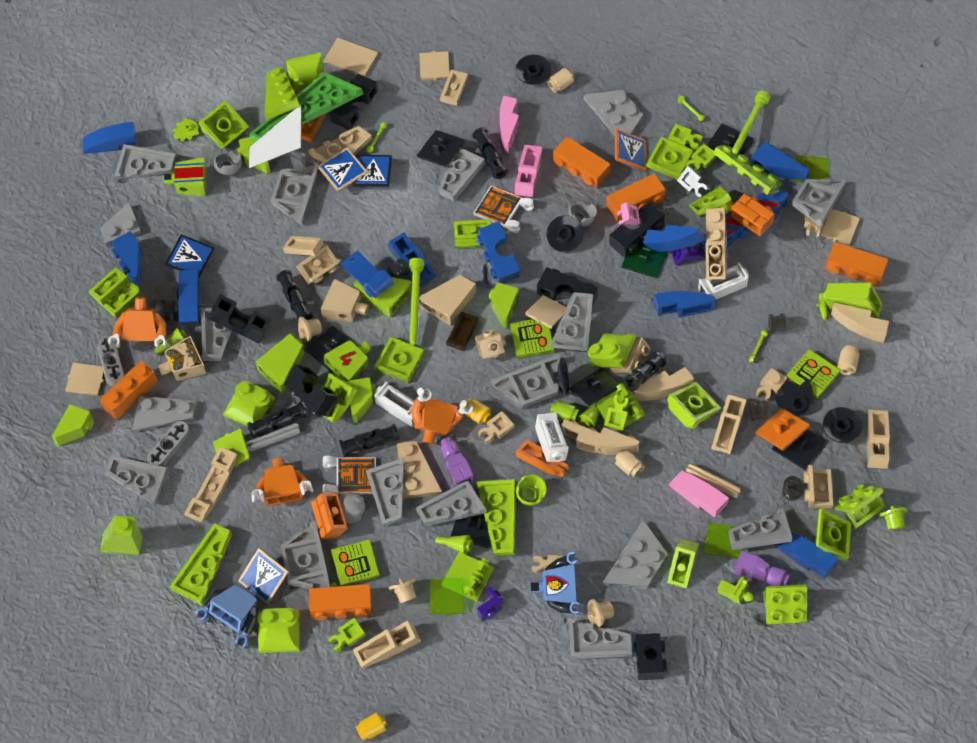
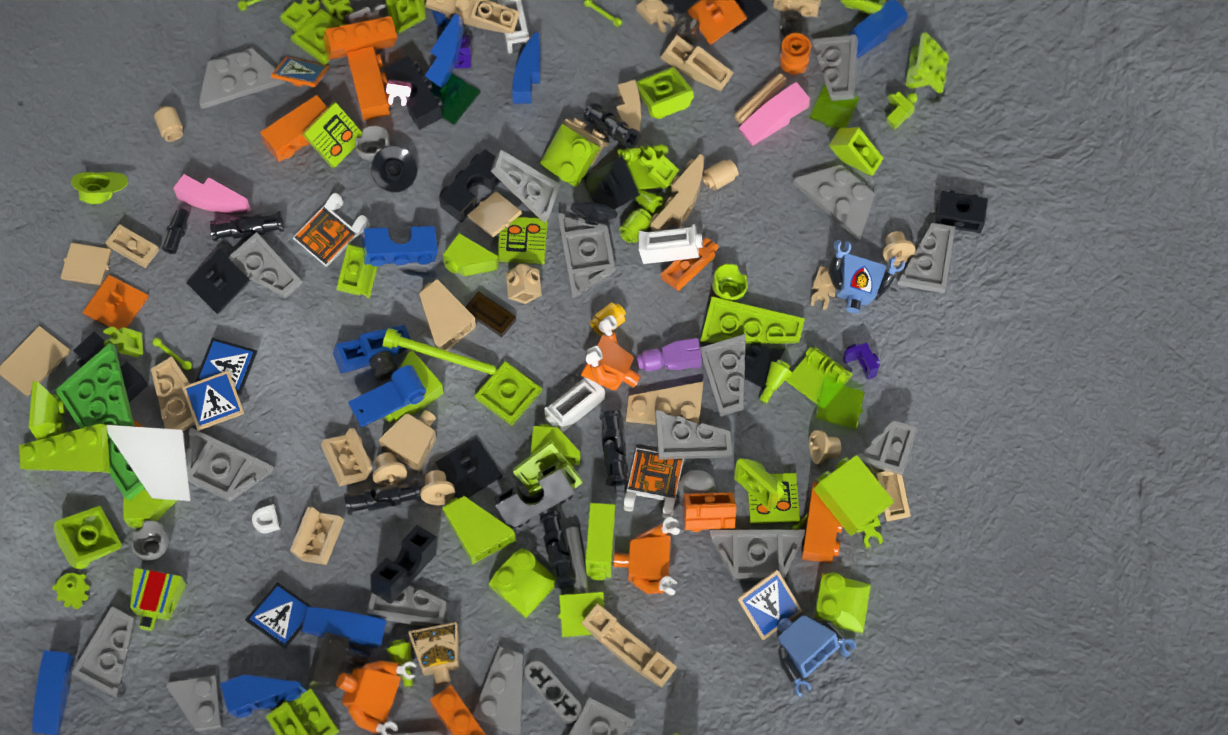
camera: 80 degrees left, 5 degrees up
lime wing [169,523,232,606] -> none
tan tile [283,236,324,256] -> none
lime torso [324,341,372,382] -> none
yellow brick [355,713,388,741] -> none
tan plate [478,411,514,444] -> none
bright pink slope [515,145,543,197] -> none
black dish [516,54,551,85] -> none
medium lavender piece [734,551,790,586] -> none
none -> lime piece [71,172,128,204]
none -> orange piece [82,275,149,330]
none -> lime plate [103,327,143,358]
none -> black axle [161,208,189,254]
none -> white tile [252,504,280,533]
none -> tan bracket [290,507,344,565]
none -> lime tile [302,102,362,168]
none -> orange brick [323,16,397,60]
none -> tan piece [372,452,407,487]
none -> lime brick [586,503,615,580]
none -> lime slope [734,458,784,511]
none -> orange wheel [779,33,811,75]
none -> lime brick [813,455,894,536]
none -> light grey wing [858,420,917,476]

